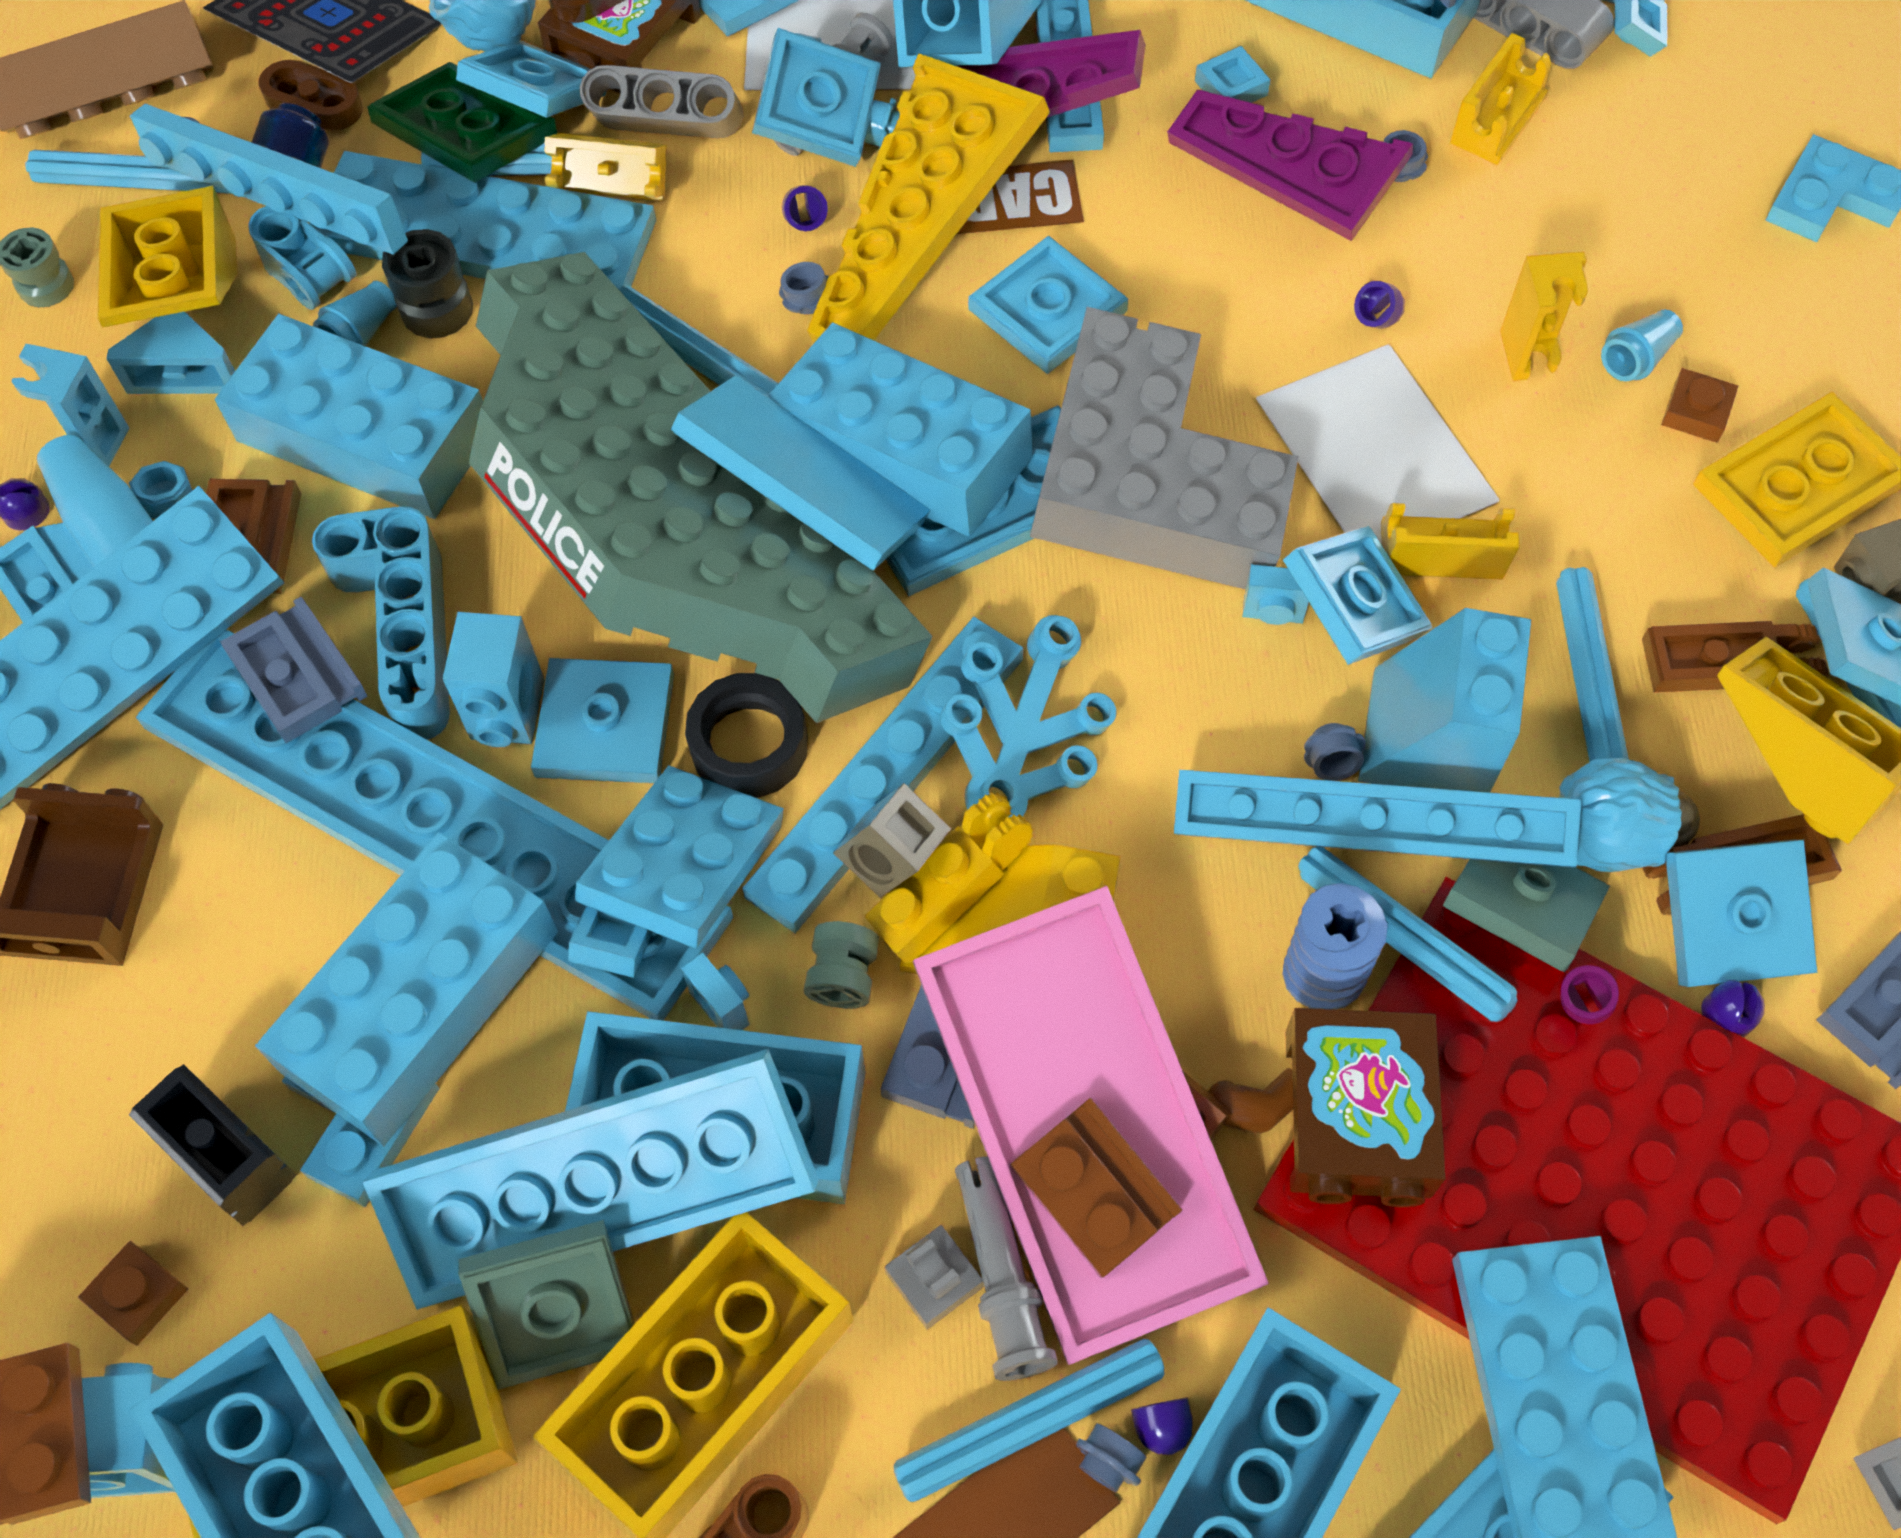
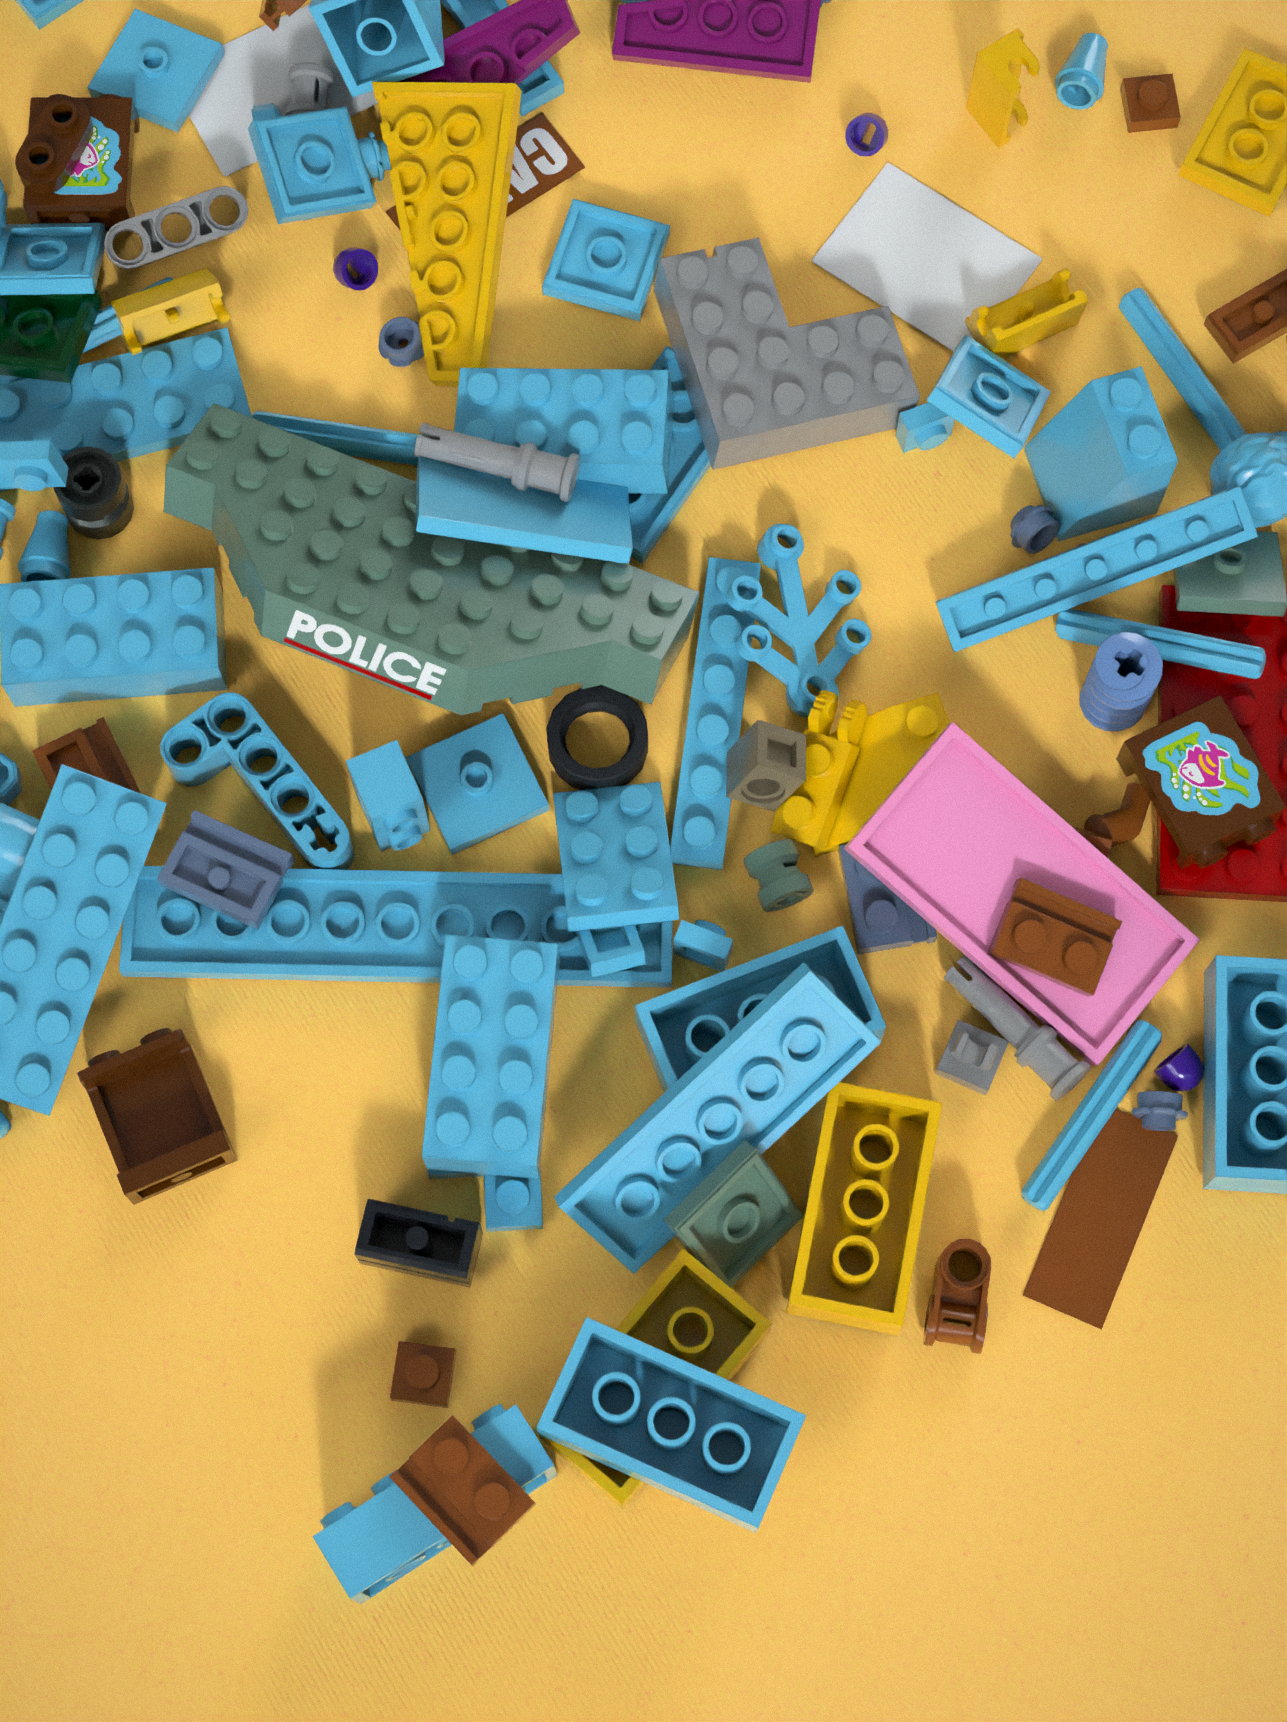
camera: 30 degrees left, 10 degrees up
none -> light grey pin [414,422,581,502]

